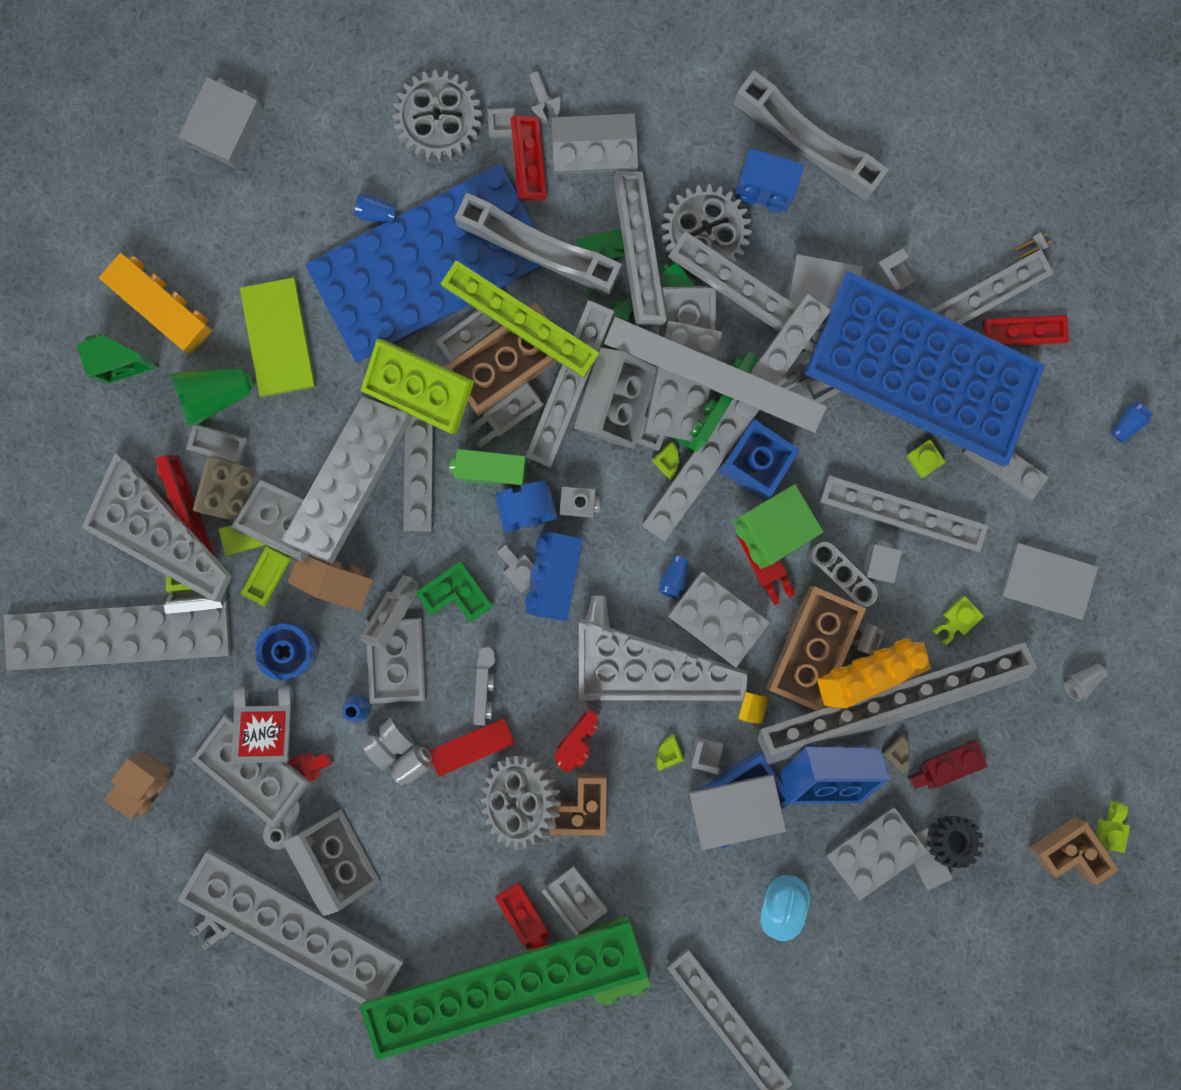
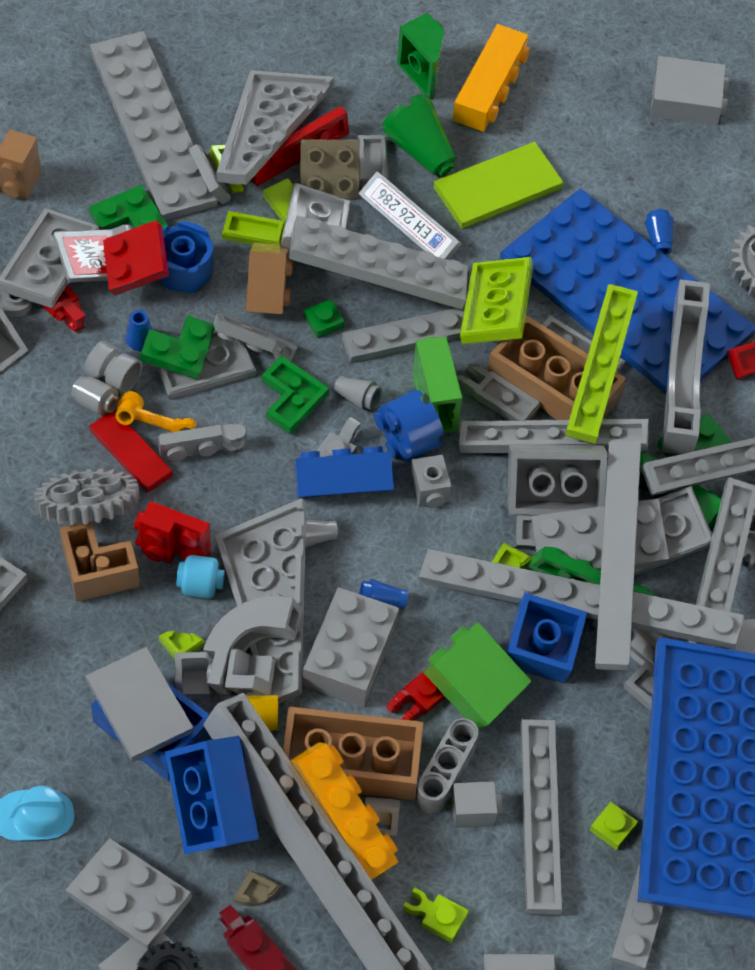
camera: 70 degrees right, 30 degrees down
none -> green plate [88,185,168,230]
none -> red plate [103,220,169,296]
none -> light orange brick [116,391,197,432]
none -> green plate [139,315,215,380]
none -> medium azure head [176,555,225,599]
none -> light grey arch [203,596,303,696]
none -> light grey panel [225,649,276,695]
none -> green plate [303,299,344,338]
none -> light grey cone [334,376,382,411]
none -> tile [358,171,462,260]

